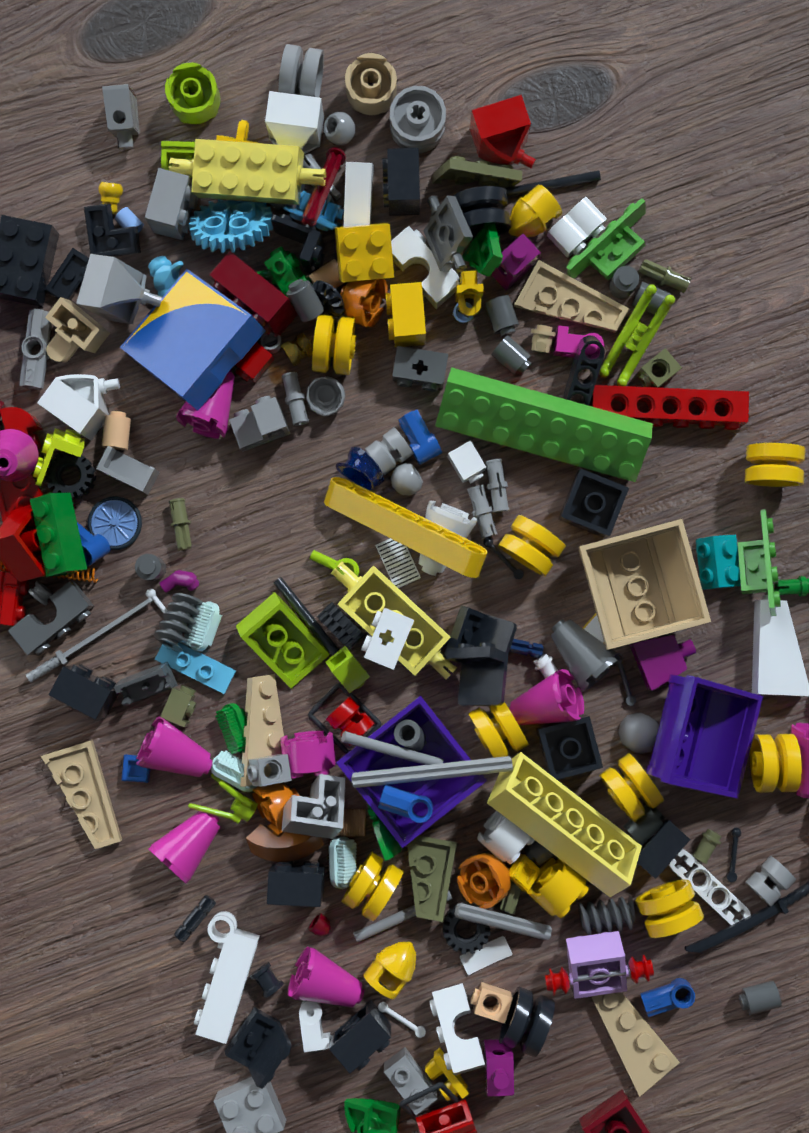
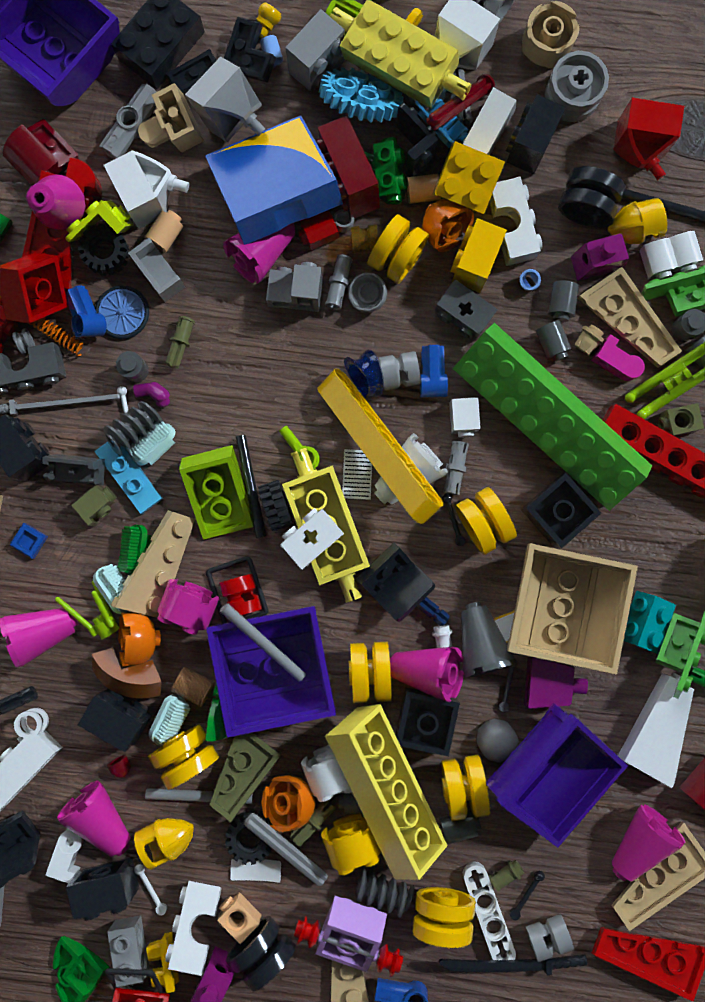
camera: 25 degrees right, 0 degrees up
green brick [30,493,87,577] -> none
dark pink cone [136,716,213,777] -> none
medium azure animal [148,256,184,297] -> none
light grey brick [247,754,292,786] -> none
black bush [250,962,284,998] -> none
light grey brick [282,774,345,839] -> none
dark grey brick [286,279,324,322] -> none
black gear [312,280,345,317] -> none
light grey piece [324,112,356,145] -> none
lime brick [325,646,370,693] -> none
light grey axle [351,756,513,788] -> none
blue piece [378,785,433,823] -> none
light grey piece [391,463,423,496] -> none
dark grey brick [394,720,427,752] -> none
dark grey plate [423,196,473,272] -> none
olive wing [432,156,522,188] -> none
black bracket [446,643,509,706] -> none
yellow hips [455,271,484,316] -> none
green wing [462,223,503,277] -> none
light grey pin [485,459,510,513] -> none
yellow tile [509,854,542,892] -> none
black beam [563,335,605,406] -> none
black hinge [637,819,691,879] -> none
yellow wheel [750,734,802,793] -> none

